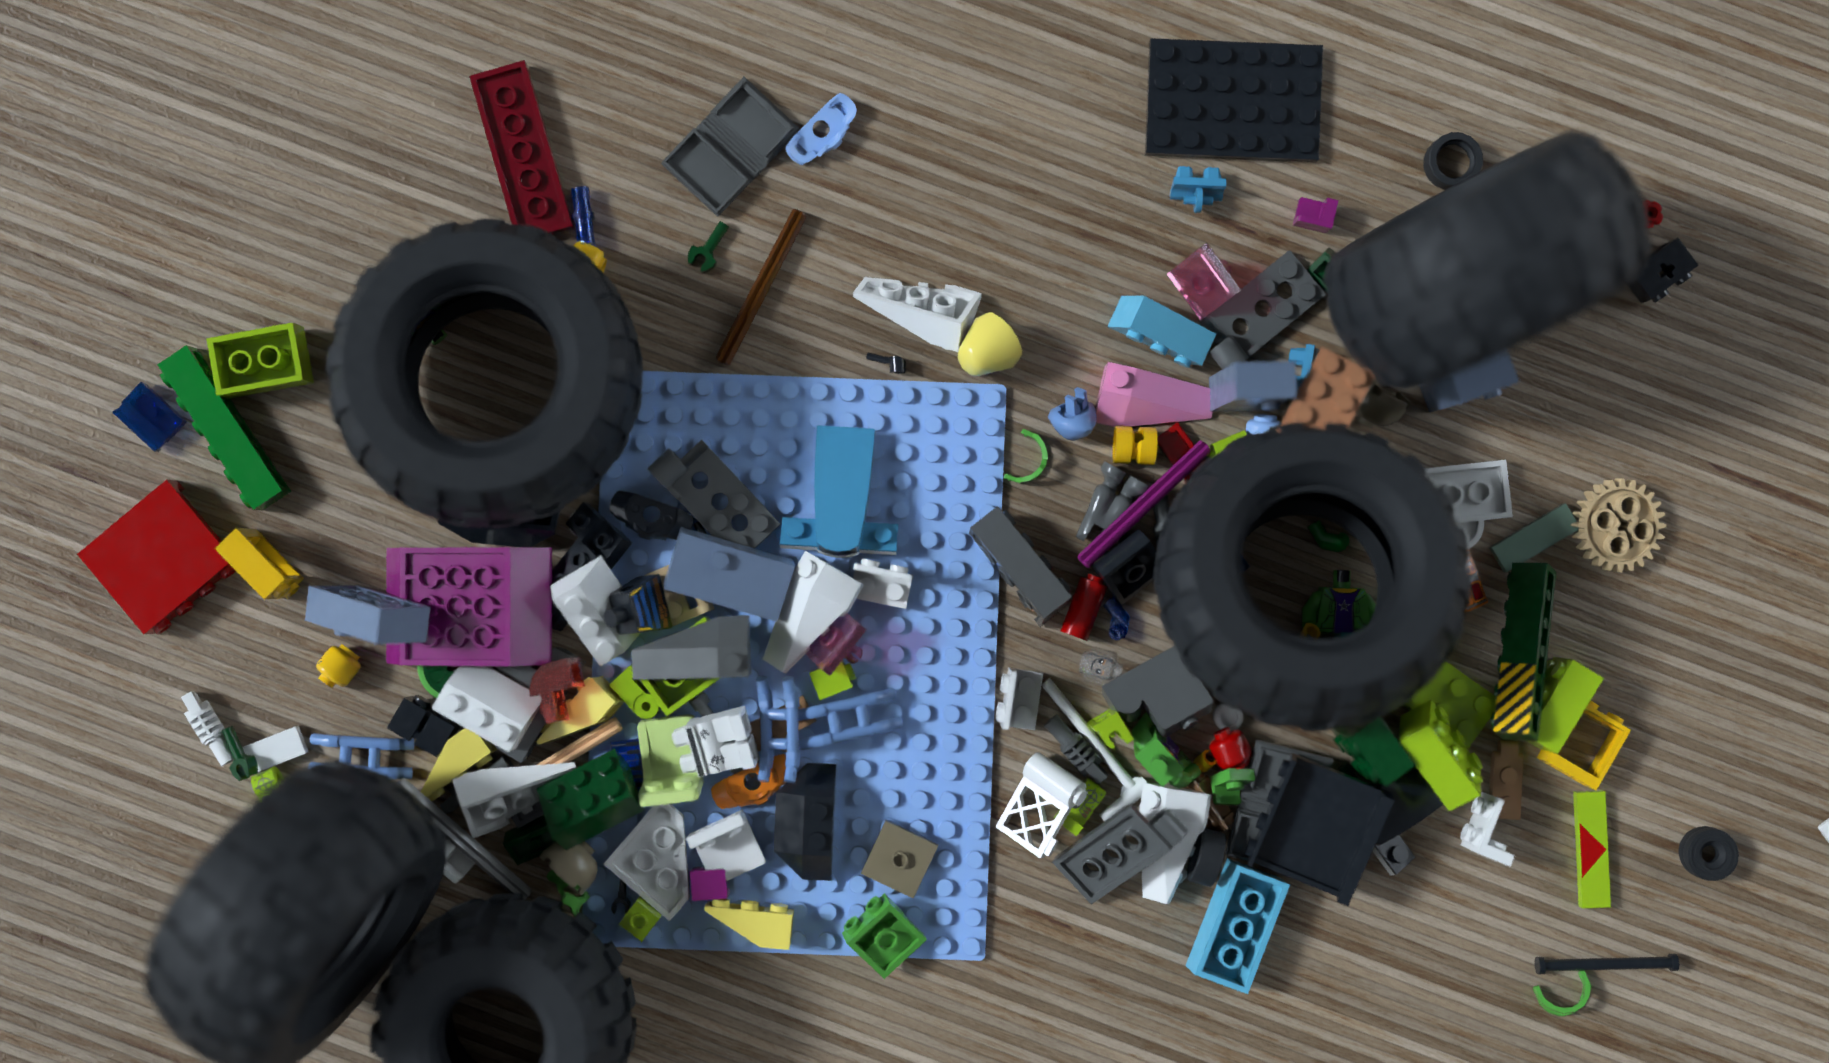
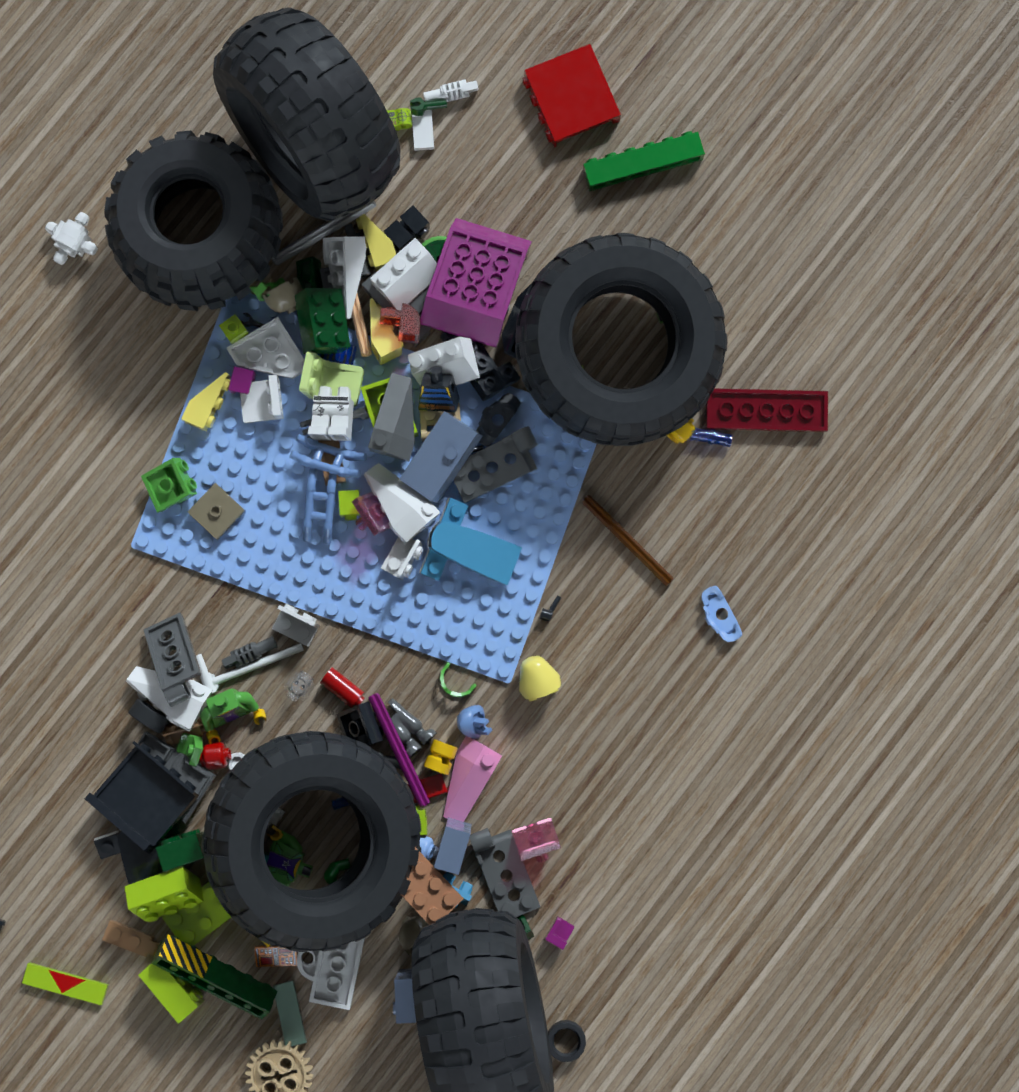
camera: 105 degrees right, 5 degrees down
clear blue plate [112,382,187,452] -> none
lime brick [206,322,314,399] -> none
yellow window [215,528,304,600] -> none
sand blue brick [305,585,430,644] -> none
medium blue piece [308,733,414,779] -> none
yellow head [316,644,361,688] -> none
white panel [444,839,475,884] -> none
lime leg [609,664,661,719] -> none
dark grey piece [661,77,800,217] -> none
dark green bar [688,221,729,274] -> none
orange piece [711,754,787,809] -> none
black wedge [774,763,836,881] -> none
white wedge [853,277,982,352] -> none
dark grey wedge [969,506,1072,627] -> none
white piece [996,752,1087,858] -> none
lime leg [1054,777,1106,836] -> none
lime hinge [1087,708,1134,749] -> none
dark grey brick [1101,646,1213,737] -> none
clear blue arm [1103,596,1130,641] -> none
medium azure wedge [1107,296,1216,368] -> none
black plate [1145,38,1323,162] -> none
dark azure hips [1170,166,1226,213] -> none
medium azure brick [1185,858,1290,994] -> none
white bracket [1460,792,1515,867] -> none
yellow window [1537,701,1631,790] -> none
black tyre [1679,826,1739,881] -> none

